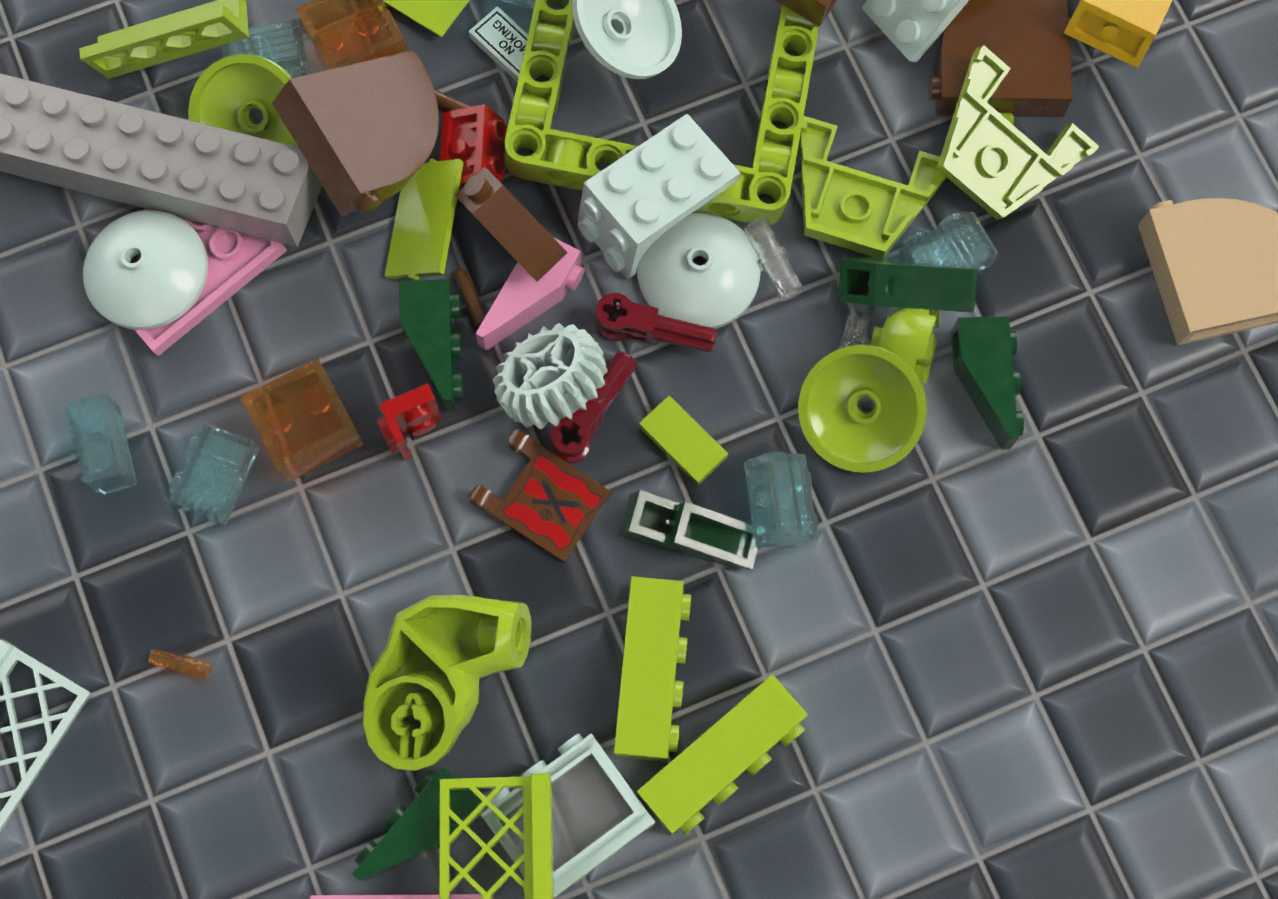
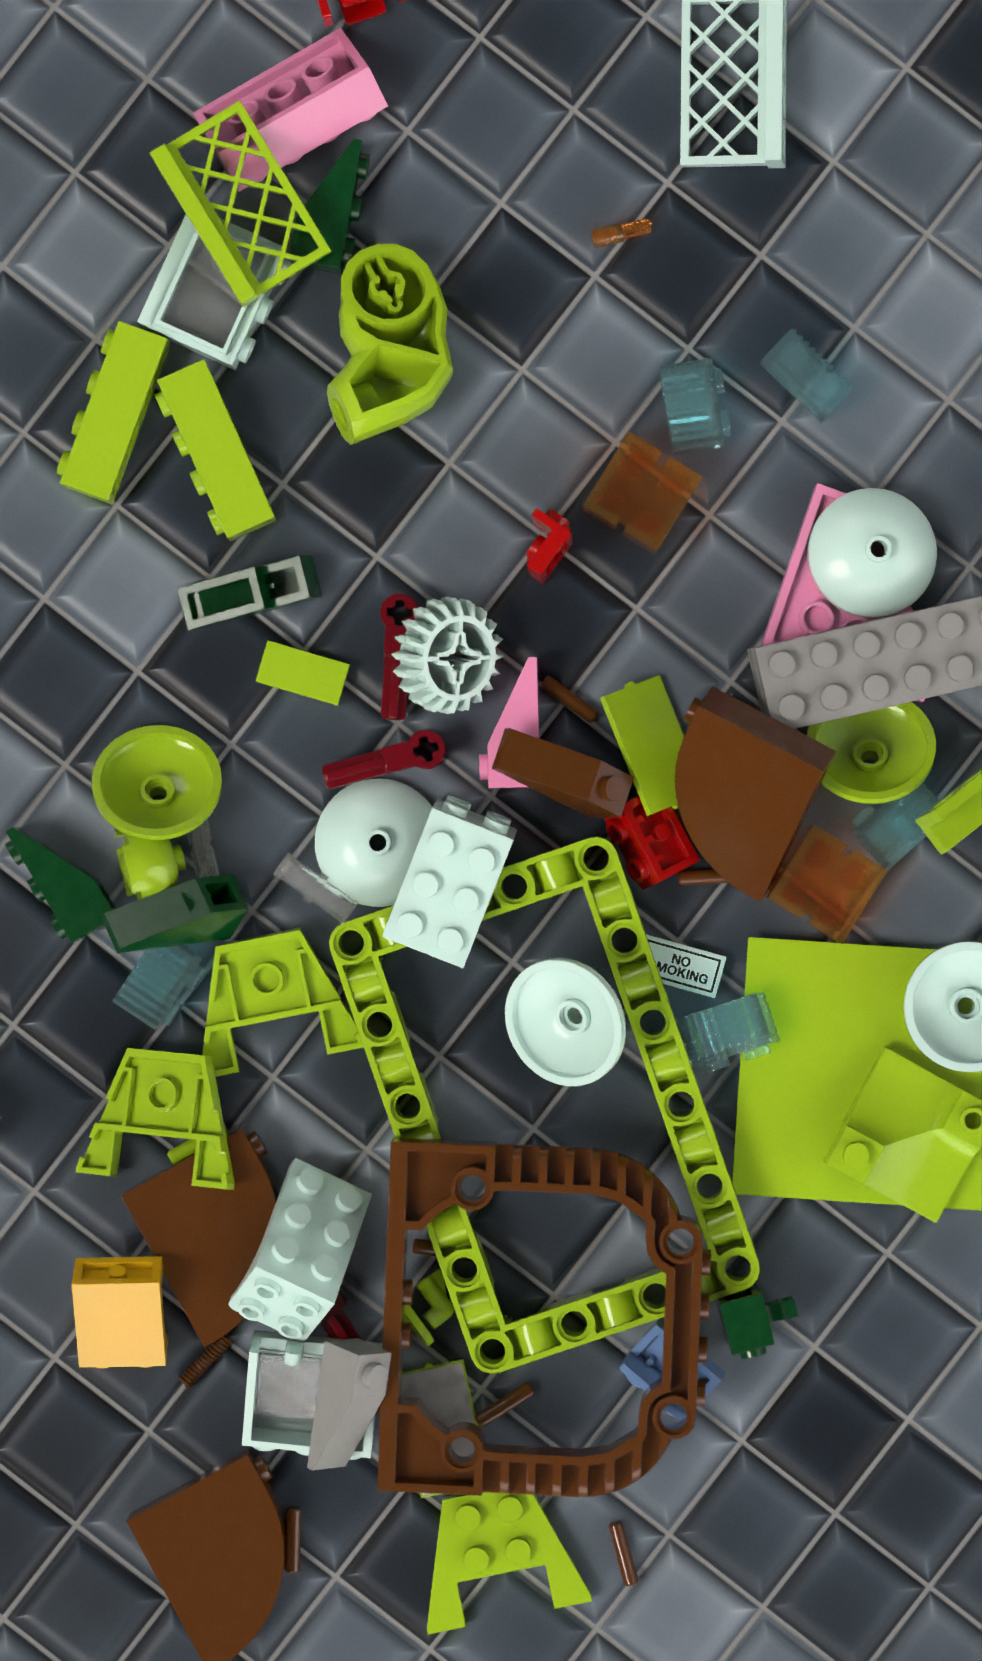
camera: 155 degrees right, 15 degrees up
dark green slope [399,279,463,412] -> none
flag [470,429,611,563] -> none
clear light blue brick [744,452,818,548] -> none

